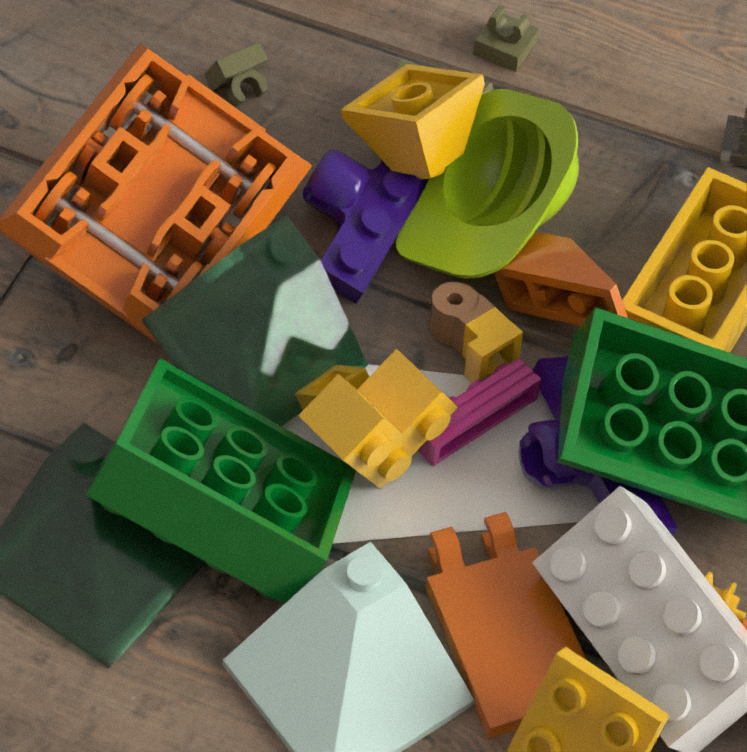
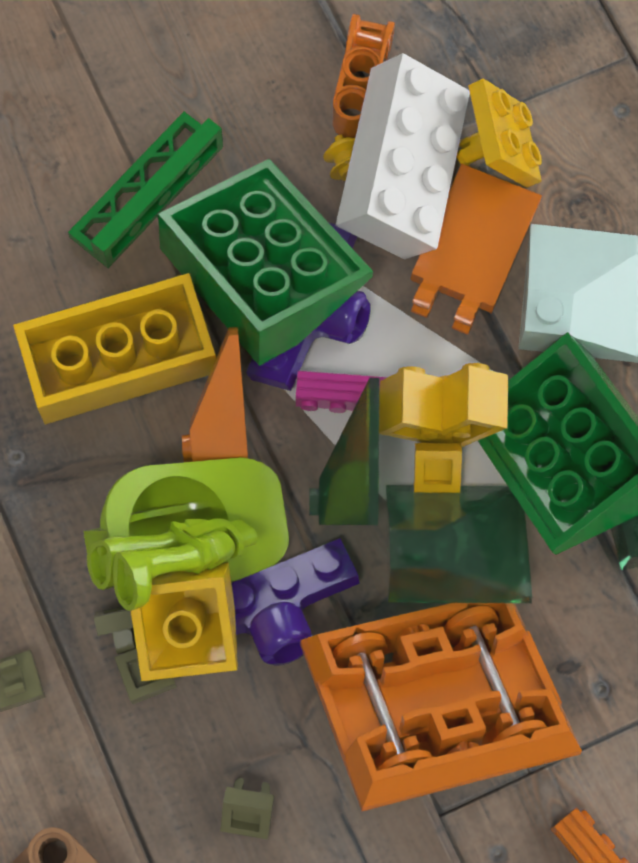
camera: 135 degrees left, 20 degrees up
leg [429,282,523,383] -> none
none -> lime piece [87,518,258,611]
none -> clear green slope [309,378,379,526]

